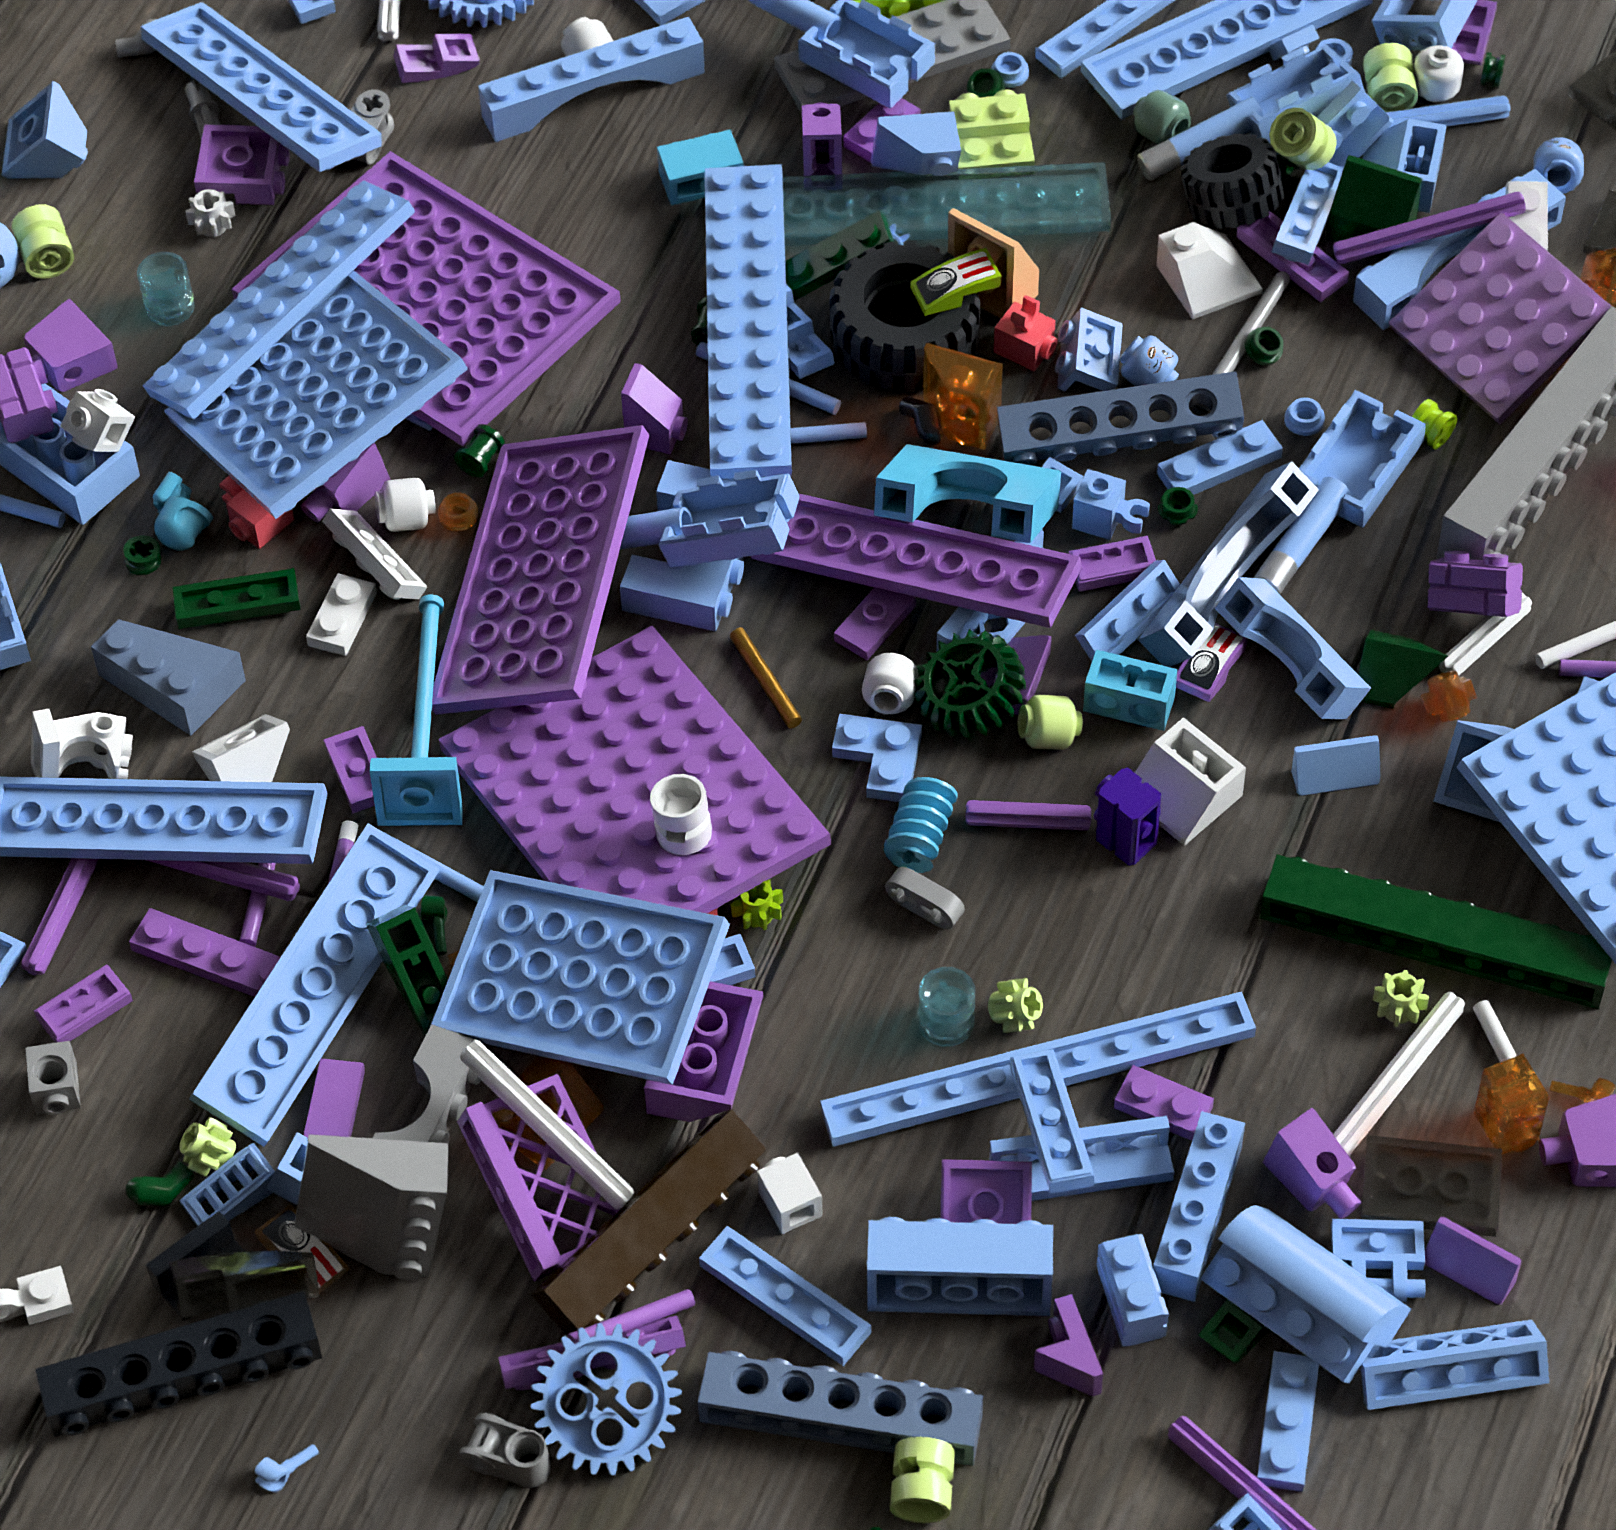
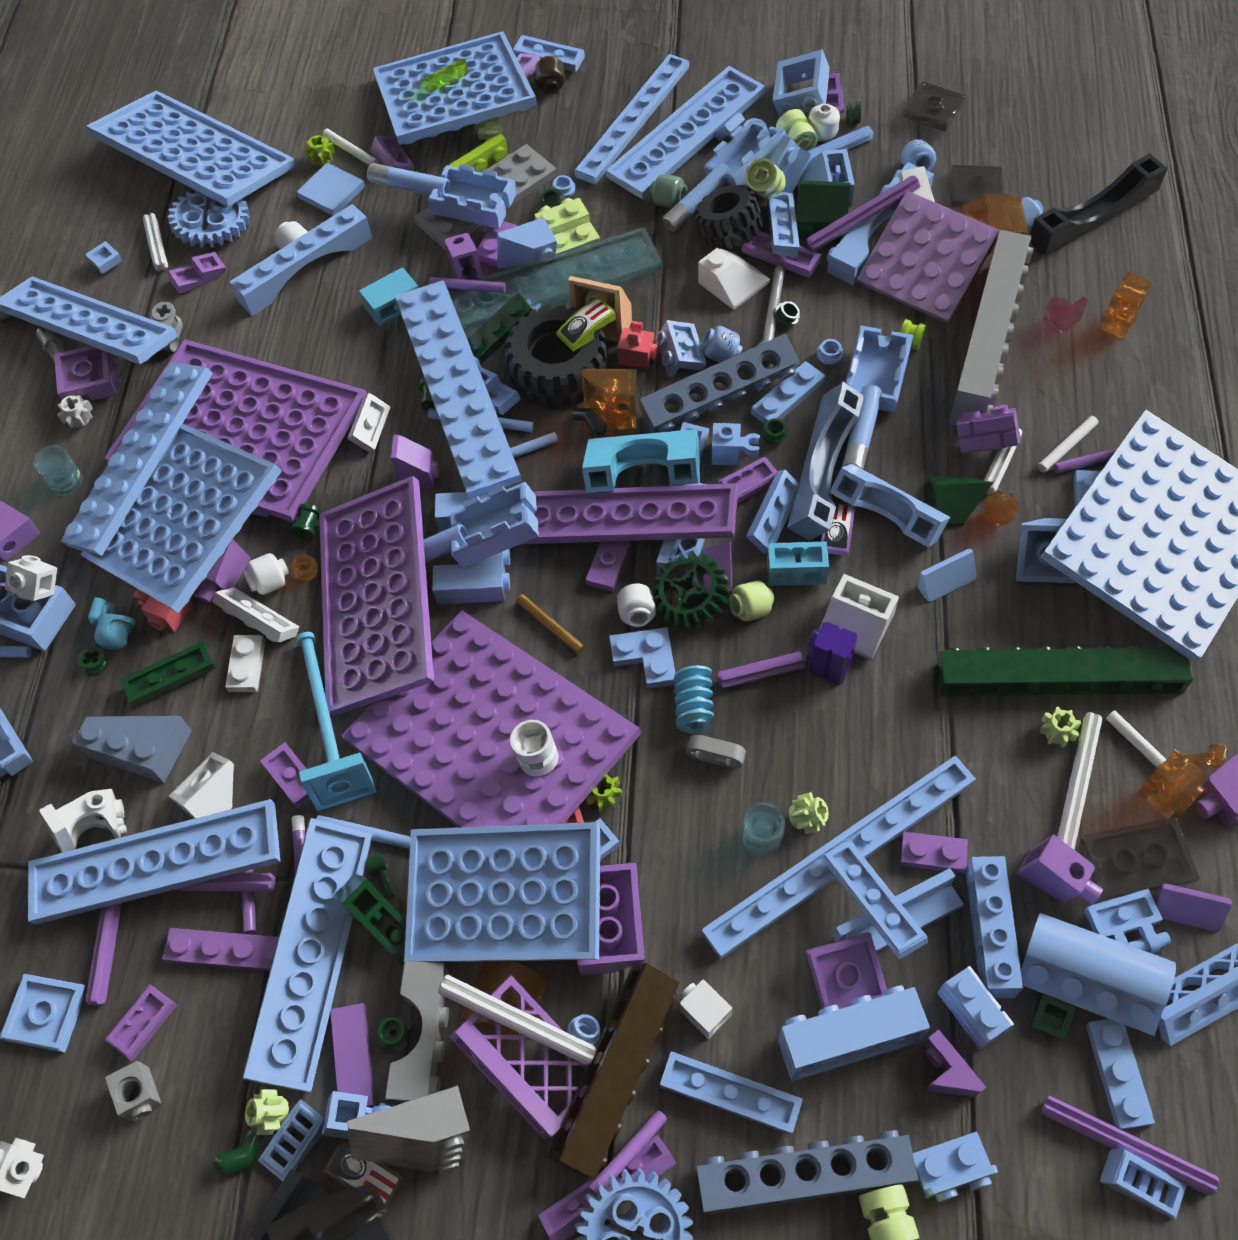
camera: 15 degrees left, 5 degrees up
none -> white plate [347,393,390,453]
none -> dark green plate [375,1015,412,1052]
none -> medium lavender bar [429,277,506,293]
none -> light blue plate [567,1015,600,1046]
none -> light blue bracket [913,1132,998,1202]

